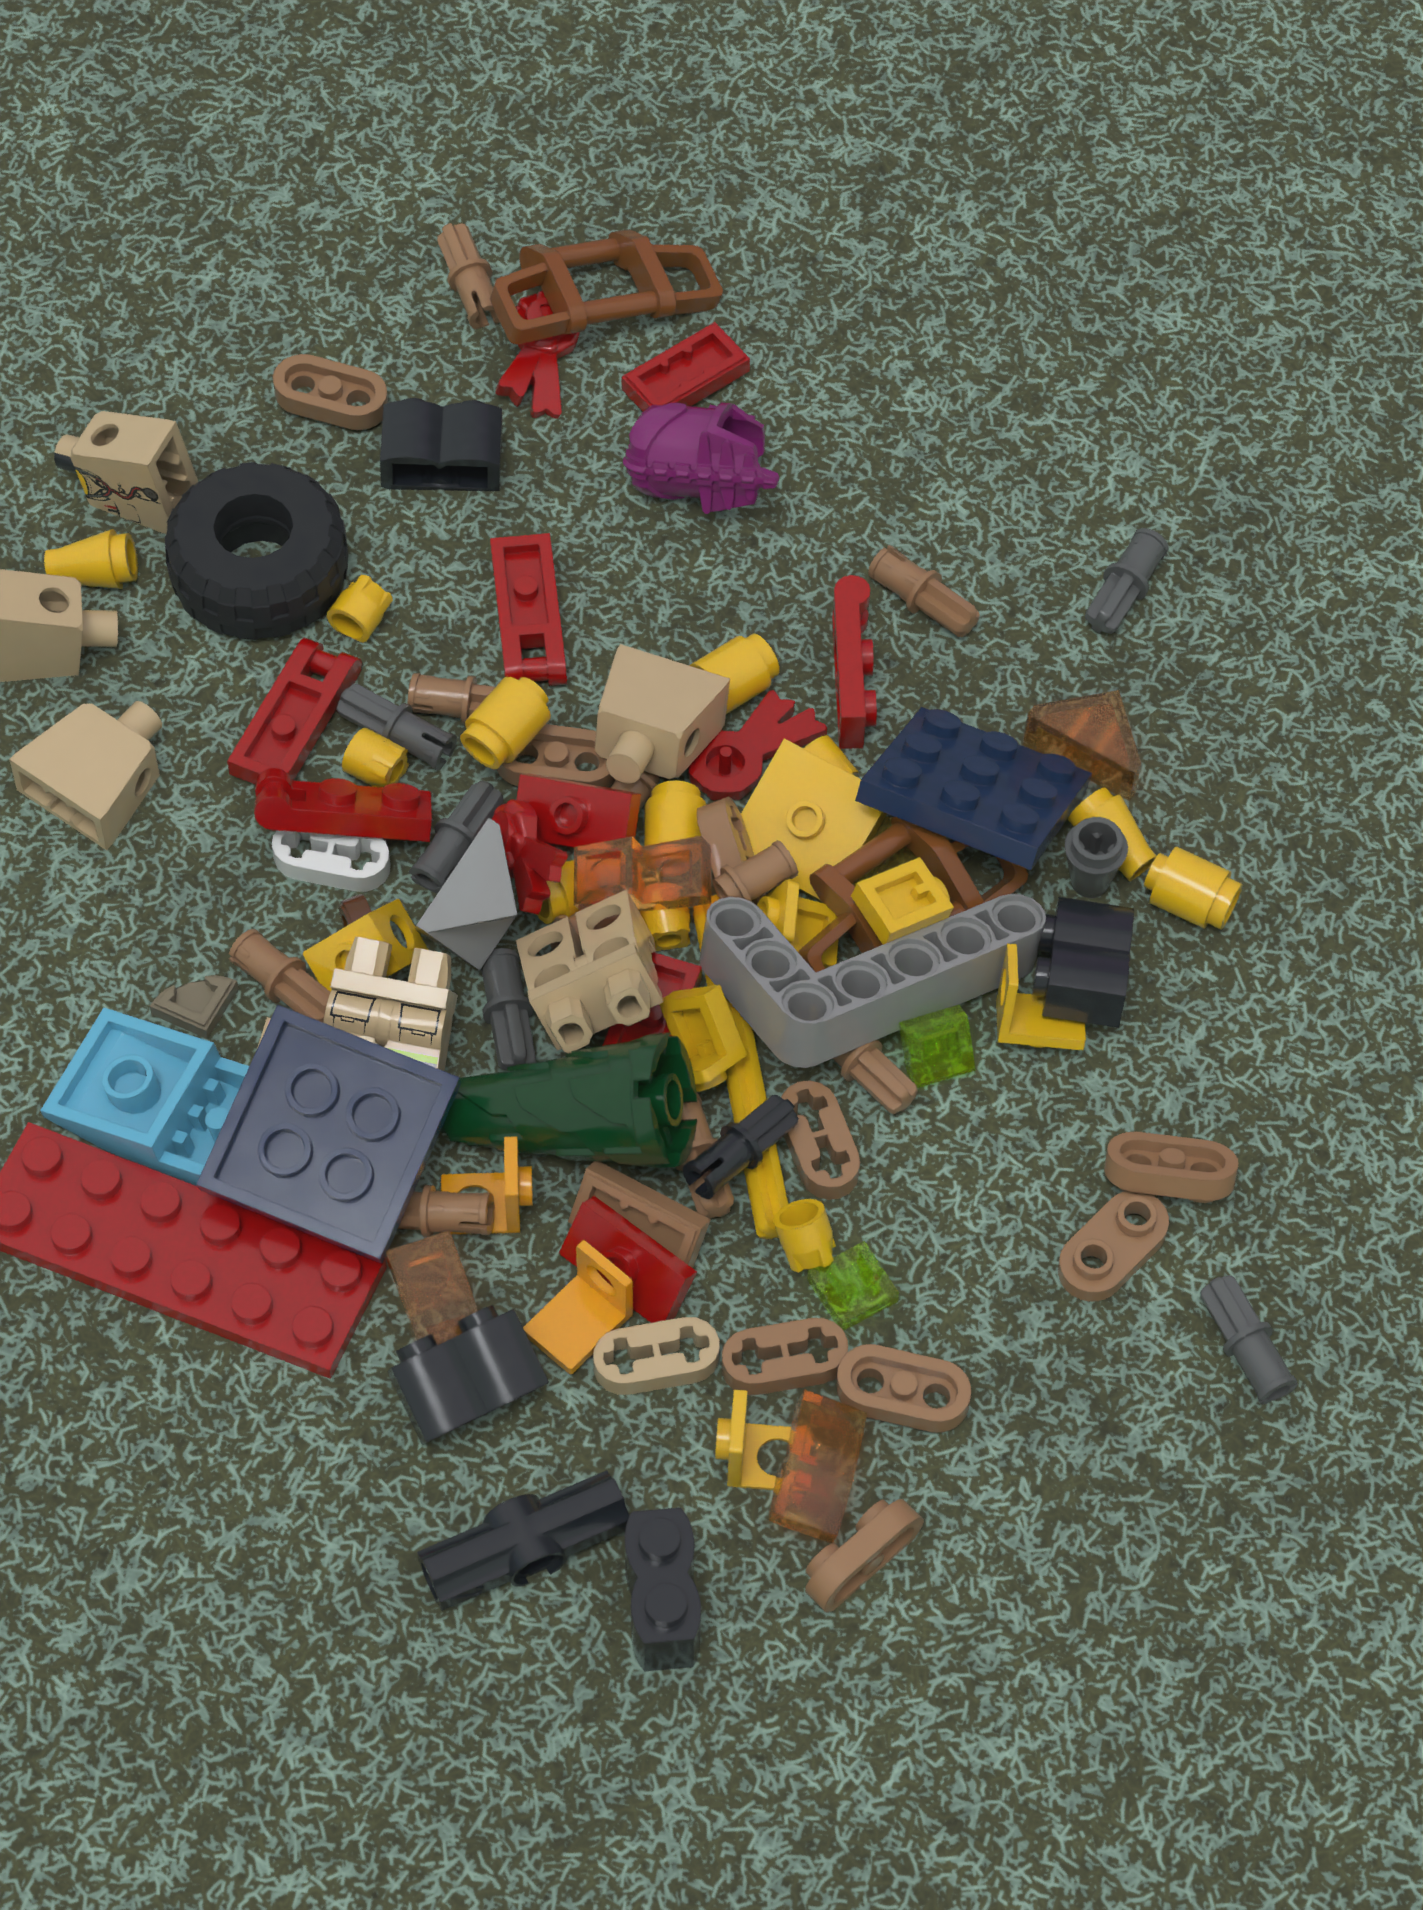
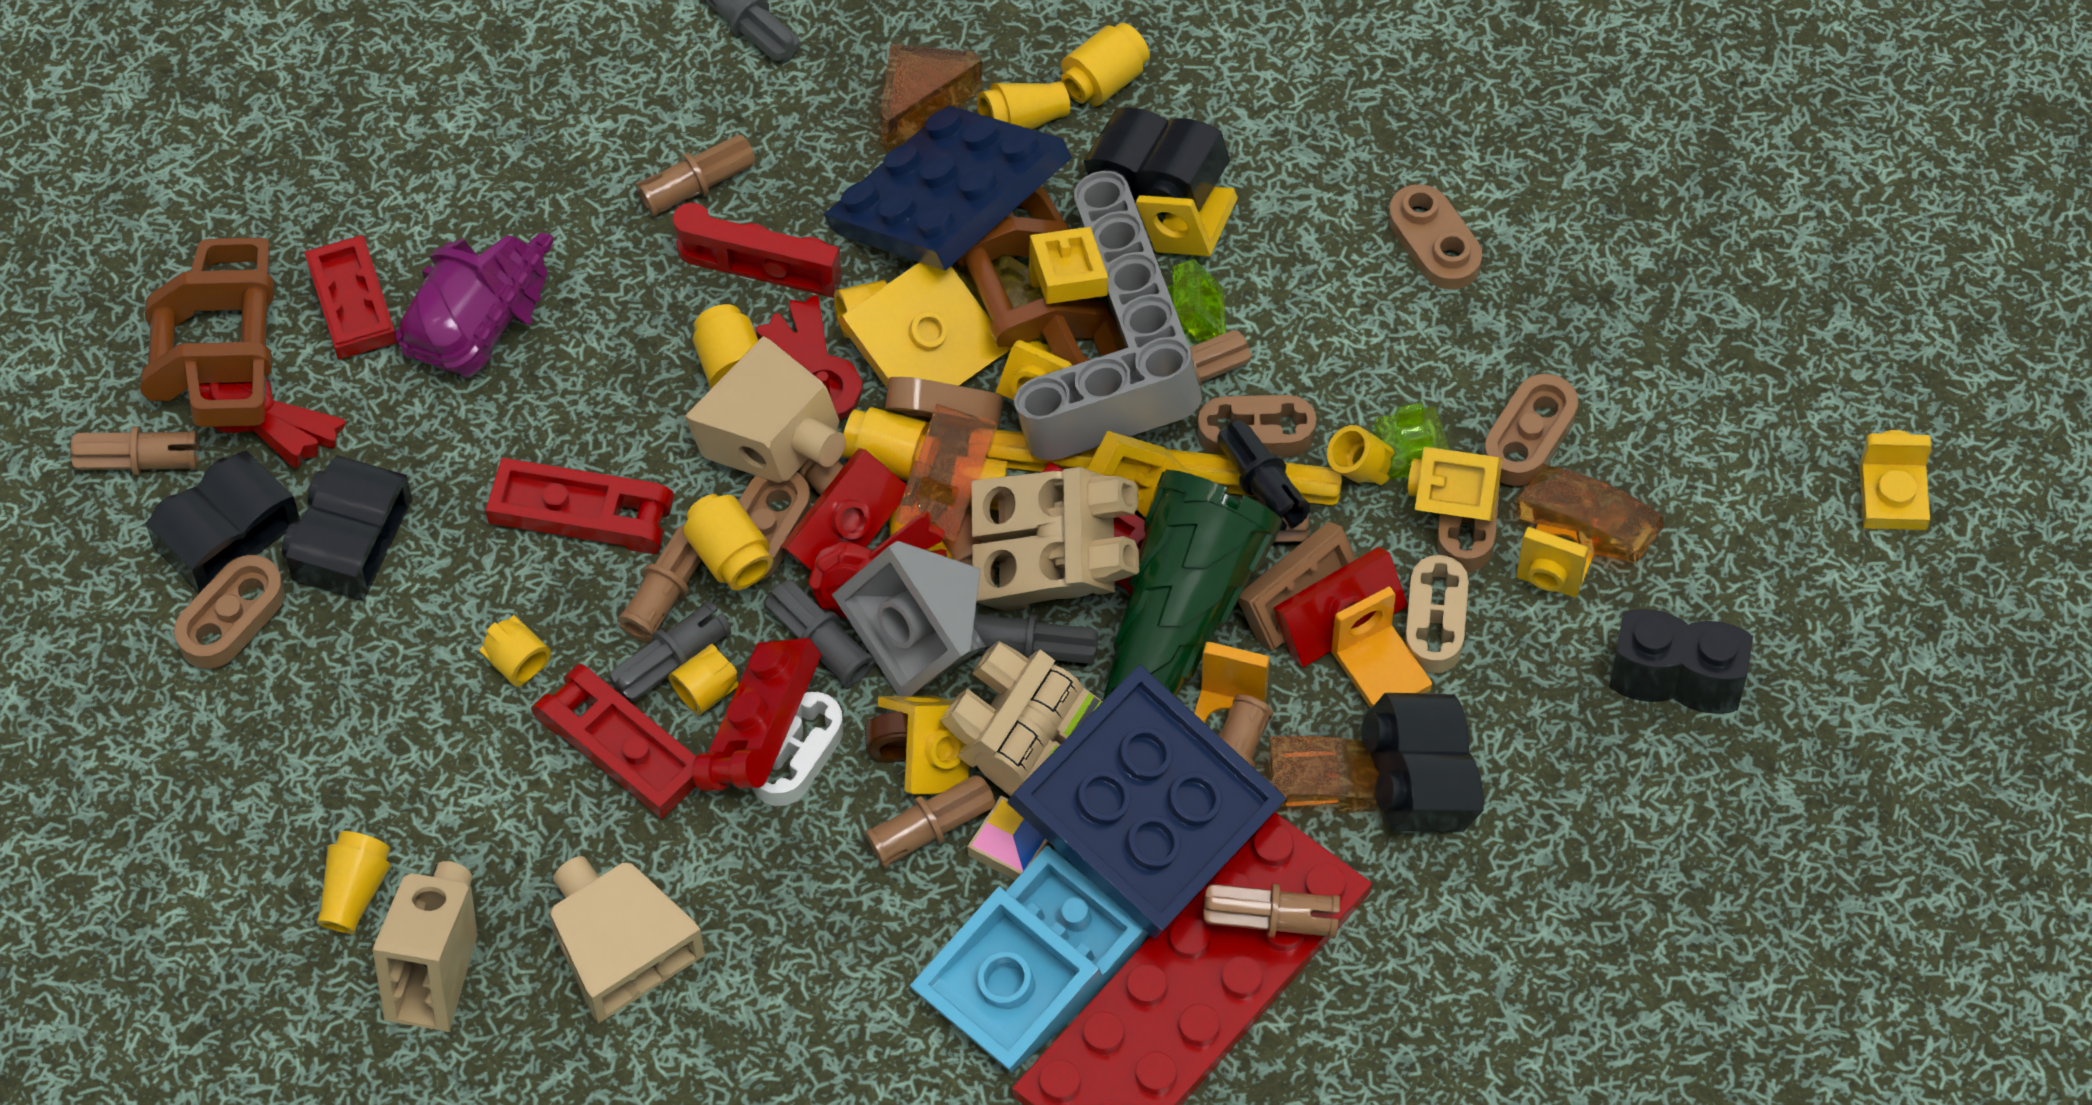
camera: 70 degrees left, 0 degrees up
tan torso [54,411,199,534] -> none
dark tan tile [150,975,239,1039] -> none
black tyre [165,462,348,640] -> none
black piece [417,1470,629,1611] -> none
medium nougat pin [712,840,798,902] -> none
medium nougat plate [805,1499,924,1613] -> none
dark grey cone [1065,817,1128,898] -> none
medium nougat plate [1104,1132,1239,1203] -> none
dark grey axle [1200,1275,1298,1405] -> none
none -> black brick [145,450,300,593]
none -> medium nougat axle [1203,883,1340,939]
none -> yellow bracket [1408,447,1503,521]
none -> yellow bracket [1859,430,1932,530]

